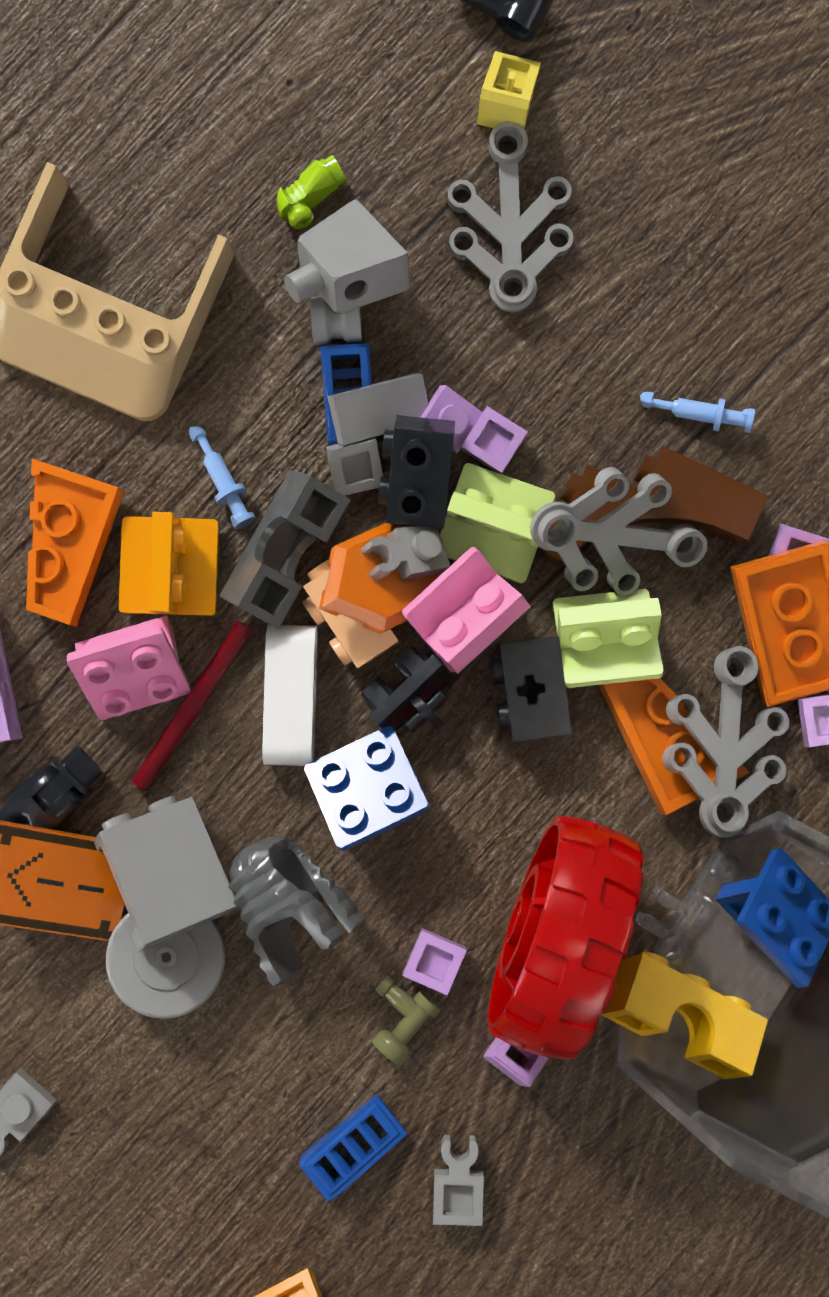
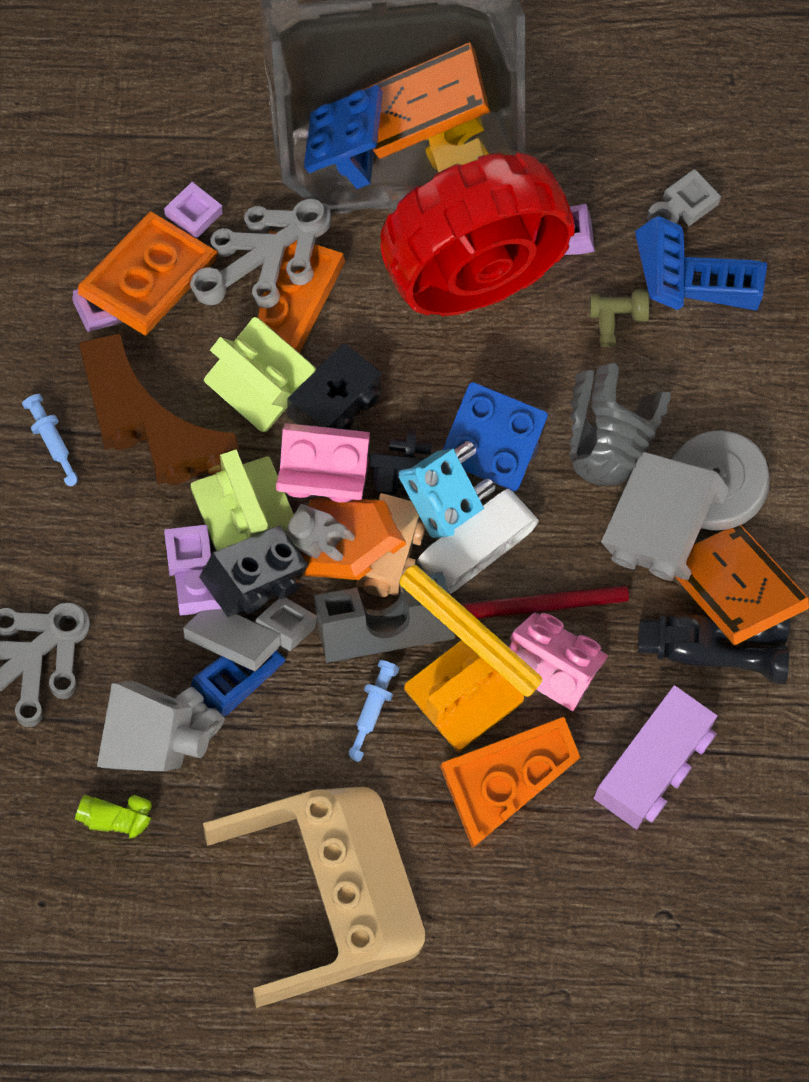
camera: 140 degrees left, 20 degrees down
lavender plate [402,928,467,995] -> none
light grey plant [530,467,707,596] -> none
none -> orange tile [361,42,490,159]
none -> medium azure piece [399,441,495,538]
none -> yellow axle [399,565,543,697]
none -> blue slope [635,216,684,310]

